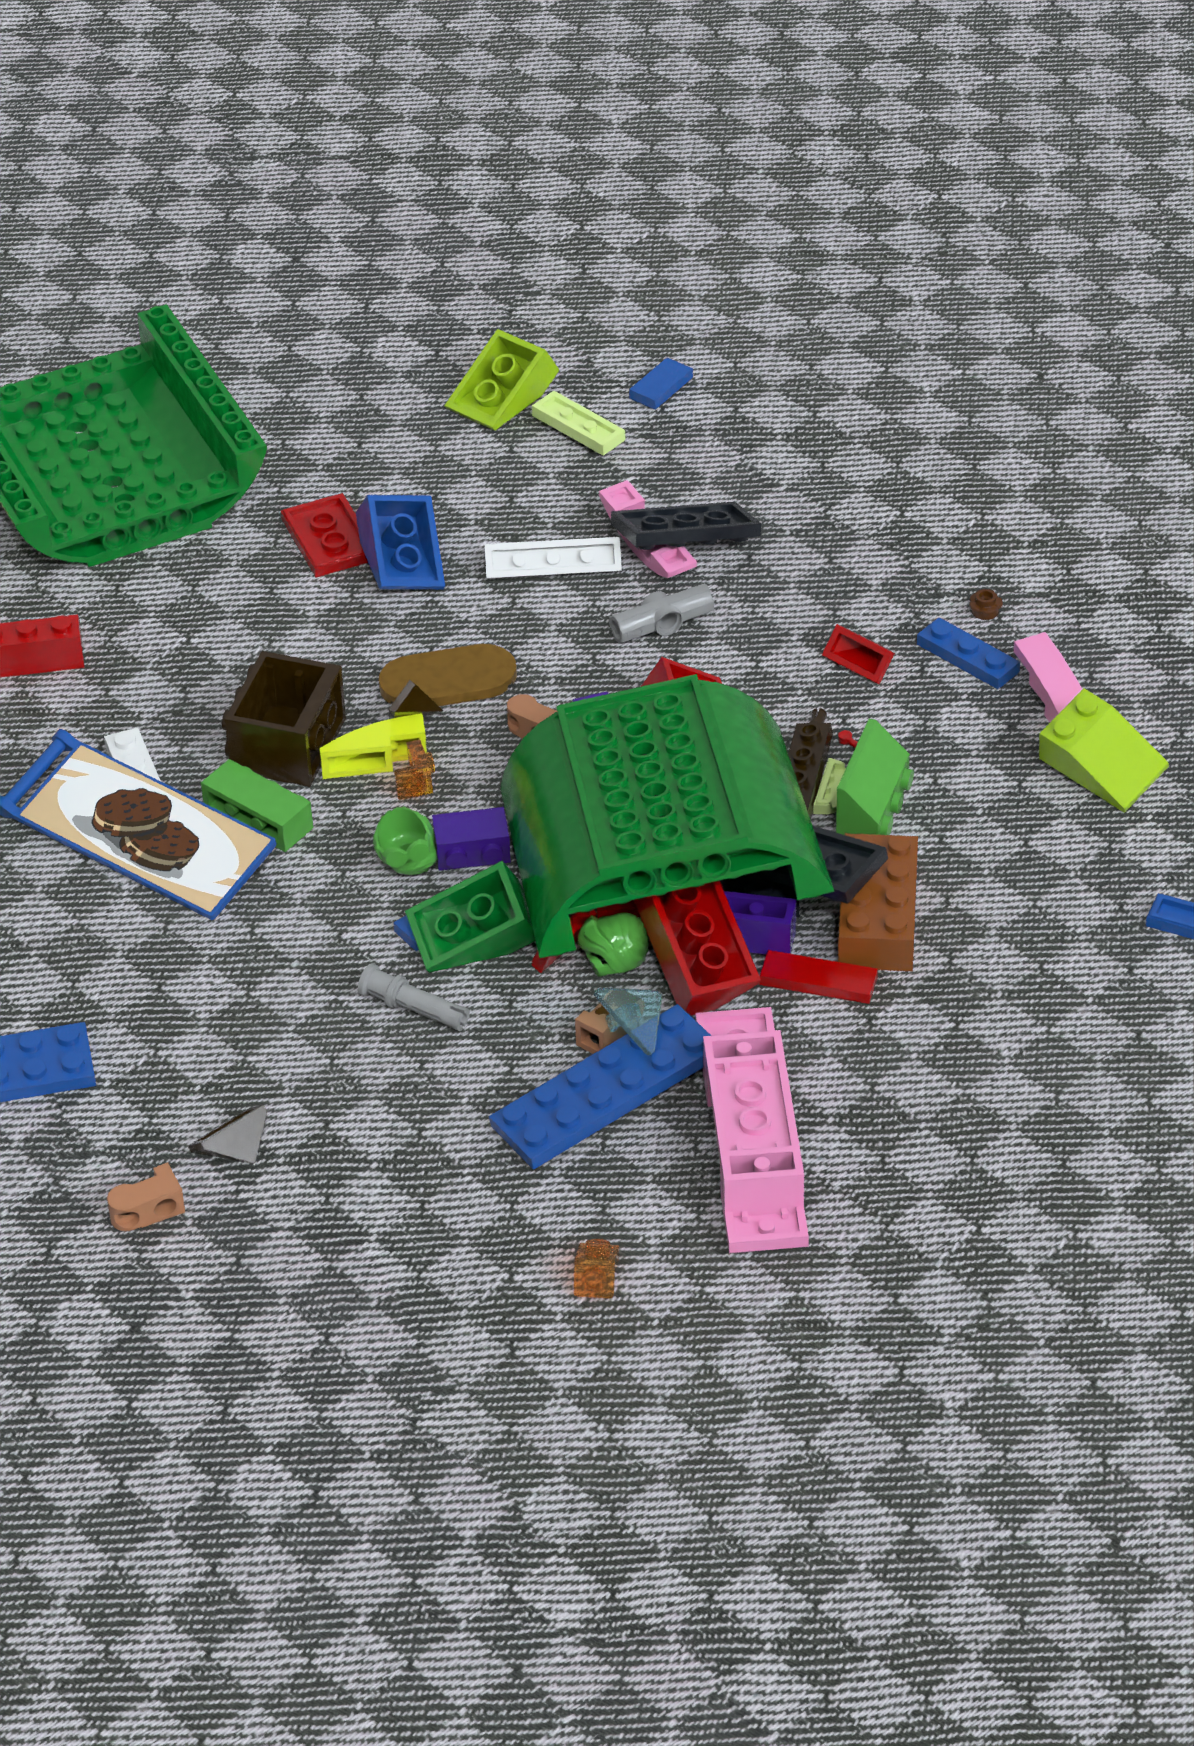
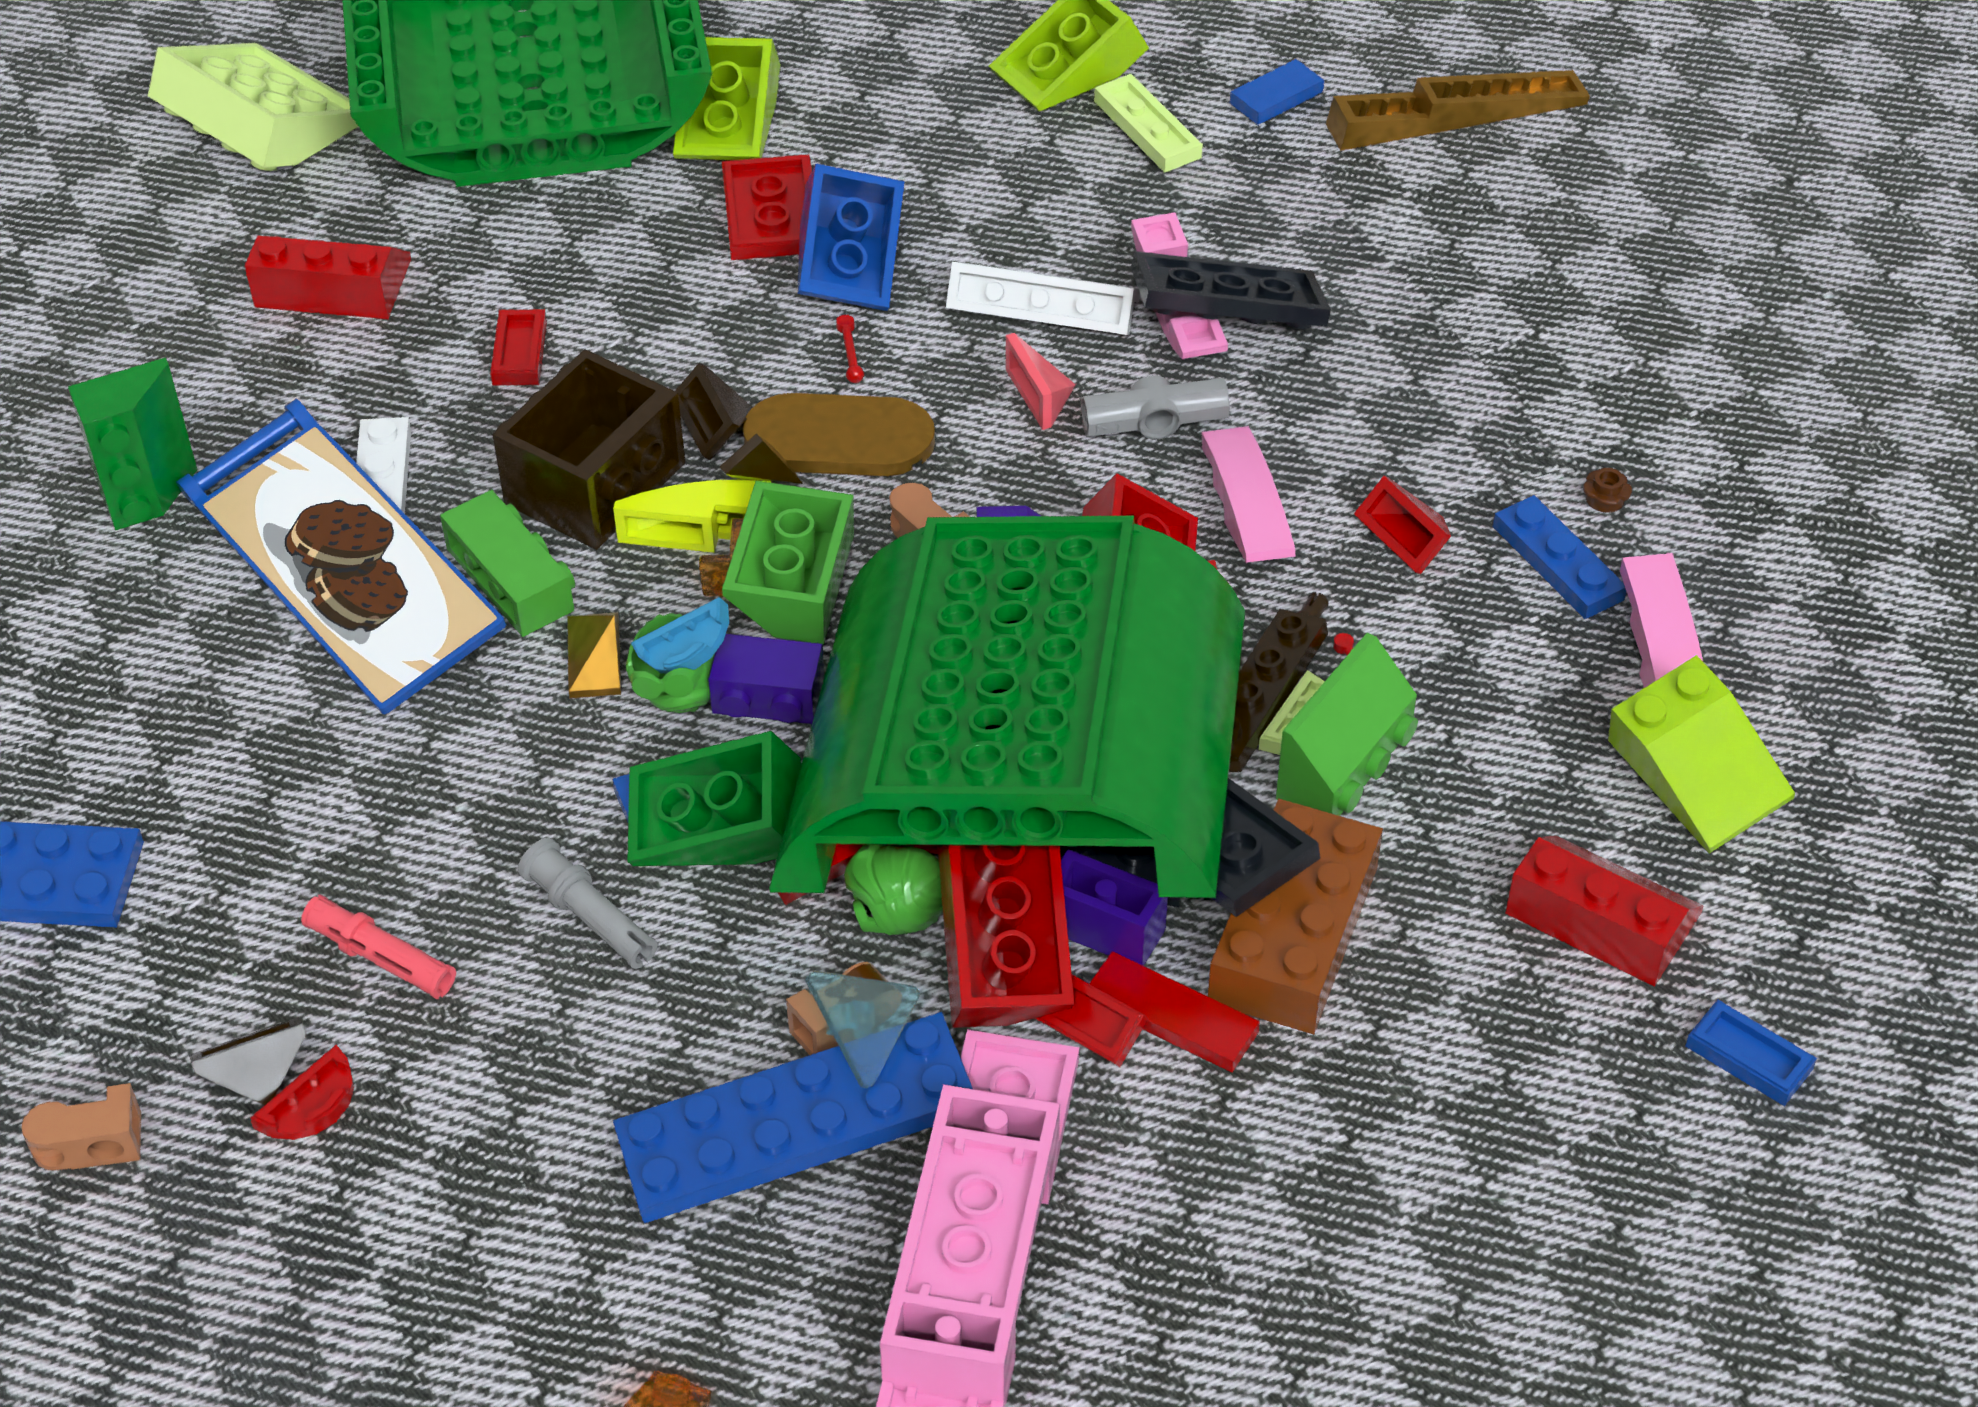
camera: 15 degrees right, 5 degrees up
none -> red tile [250,1045,354,1140]
none -> coral pin [301,894,456,999]
none -> red tile [490,309,547,386]
none -> pearl gold slope [567,612,621,698]
none -> dark azure tile [631,597,729,674]
none -> lime slope [673,37,780,160]
none -> dark brown slope [675,363,753,460]
none -> bright green slope [722,481,854,645]
none -> red hinge [836,315,864,383]
none -> coral slope [1006,333,1076,430]
none -> red tile [1034,974,1148,1068]
none -> bright pink slope [1202,426,1295,563]
none -> pearl gold slope [1326,70,1590,151]
none -> red slope [1505,835,1704,987]

